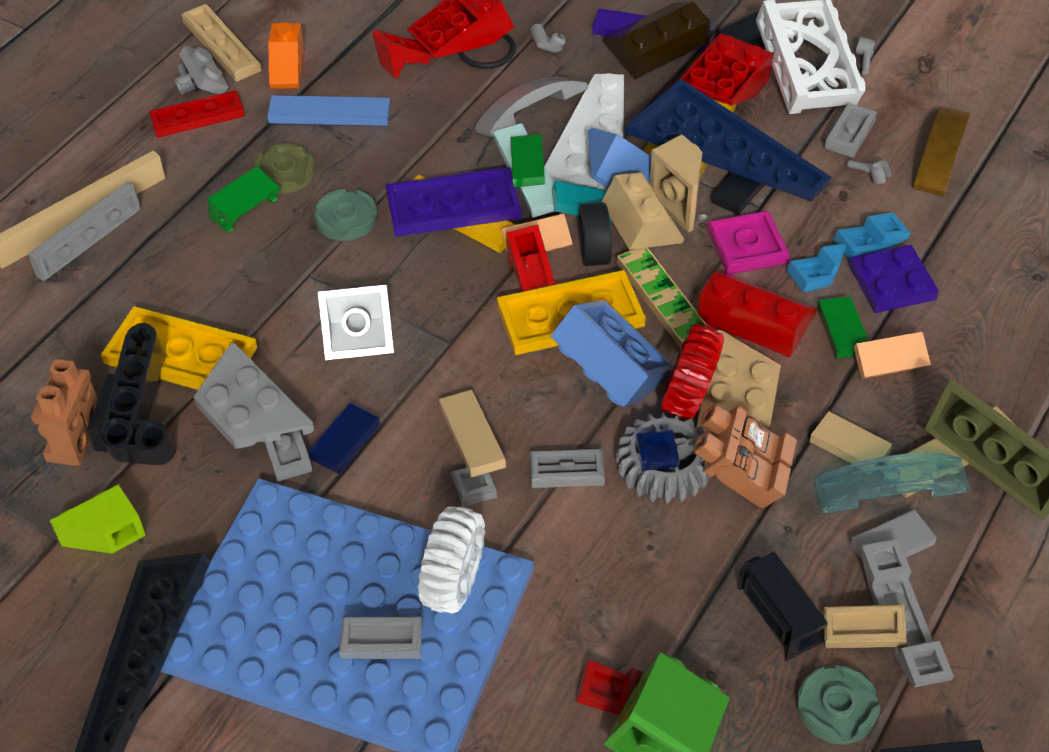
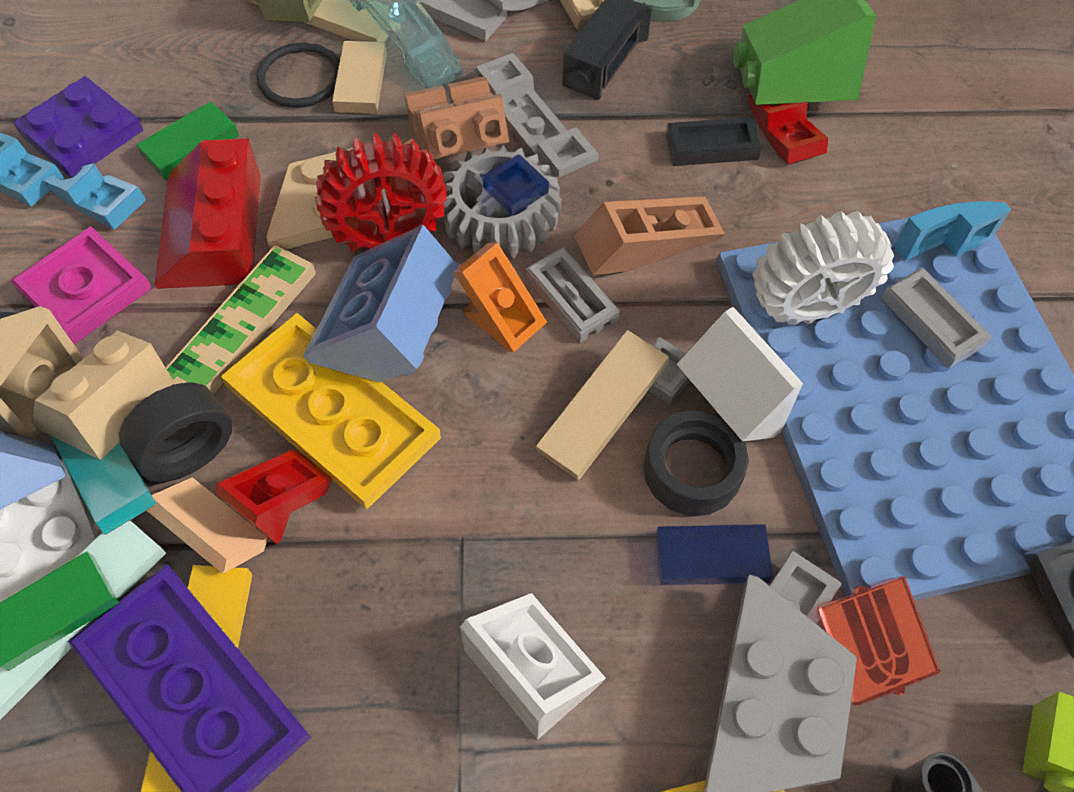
camera: 125 degrees left, 10 degrees up
light nougat tile [853,332,931,379] -> none
none -> black piece [256,42,340,108]
none -> orange slope [453,243,547,352]
none -> light grey slope [476,53,599,177]
none -> nougat slope [574,196,725,275]
none -> black tyre [644,410,749,516]
none -> black tile [666,117,762,166]
none -> white slope [677,307,803,441]
none -> clear red piece [817,576,941,706]
none -> dark azure slope [894,201,1011,261]

